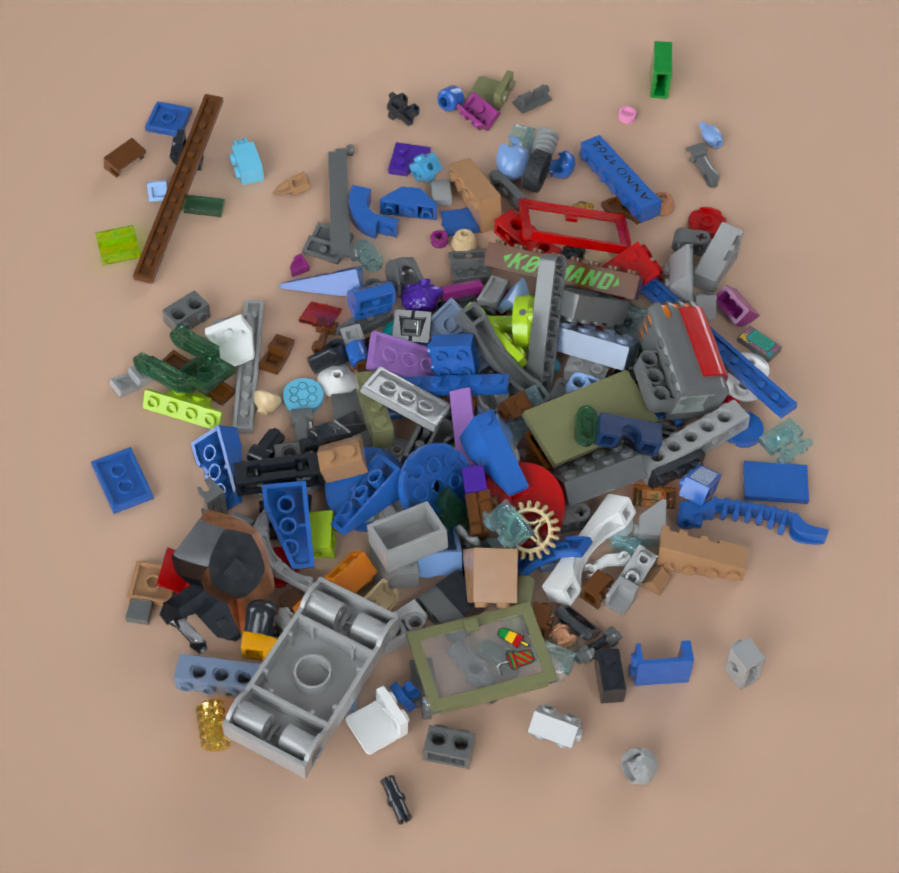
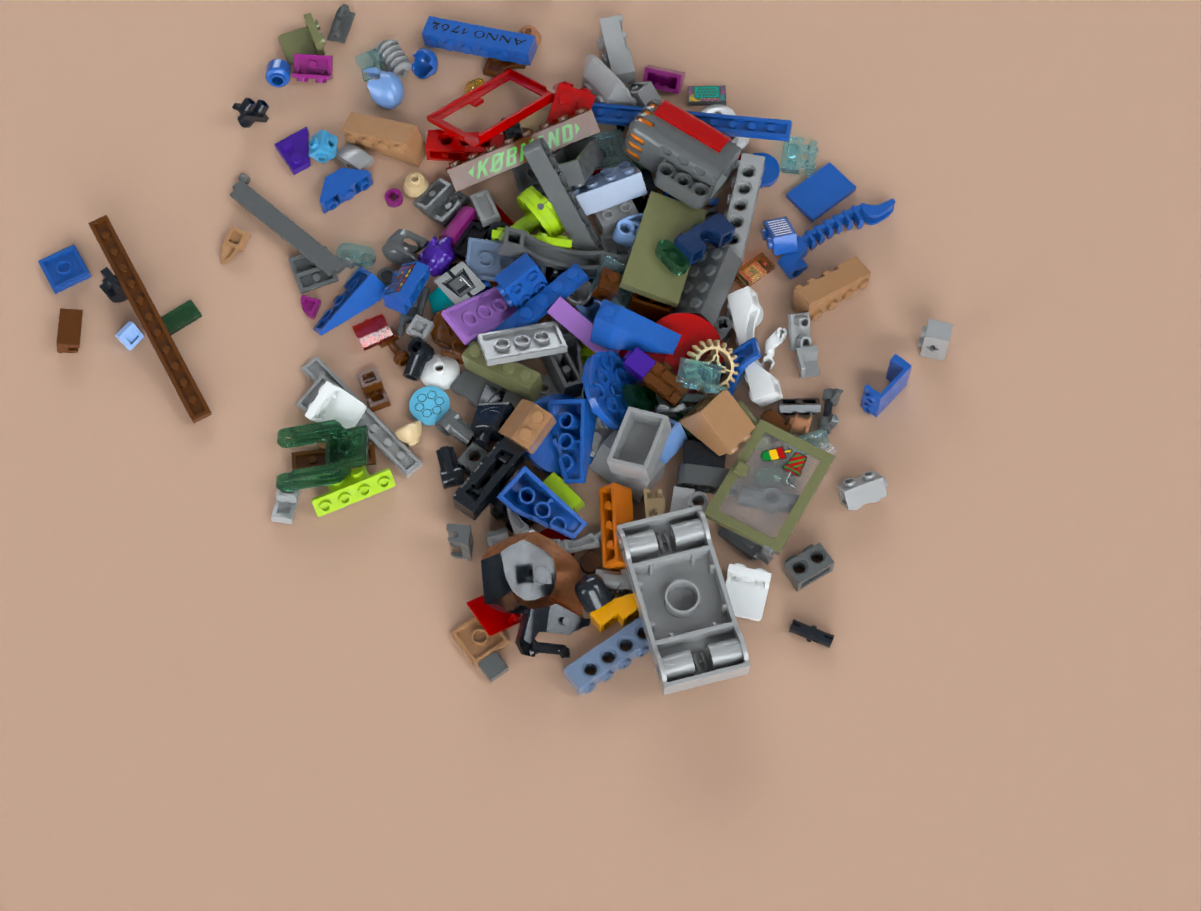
camera: 40 degrees left, 10 degrees up
blue tile [91,447,154,514] -> none
clear neon green slope [95,225,141,265] -> none
dark grey brick [162,290,211,337] -> none
blue wedge [191,425,242,511] -> none
clear yellow piece [195,699,231,752] -> none
medium azure brick [229,137,264,185] -> none
blue brick [345,340,368,368] -> none
blue arch [349,185,399,239] -> none
blue tile [389,681,421,713] -> none
blue piece [440,208,479,237] -> none
dark grey hinge [489,170,527,211] -> none
light blue slope [496,278,530,314] -> none
black tyre [522,149,552,193] -> none
reddish brown brick [580,569,614,610] -> none
black brick [594,648,626,704] -> none
clear light blue cone [610,535,644,557] -> none
light grey piece [621,747,658,785] -> none
light grey slope [633,499,666,547] -> none
medium nougat slope [641,566,671,595] -> none
black plate [647,448,706,490] -> none
dark grey piece [672,228,710,256] -> none
red tile [688,207,726,239] -> none

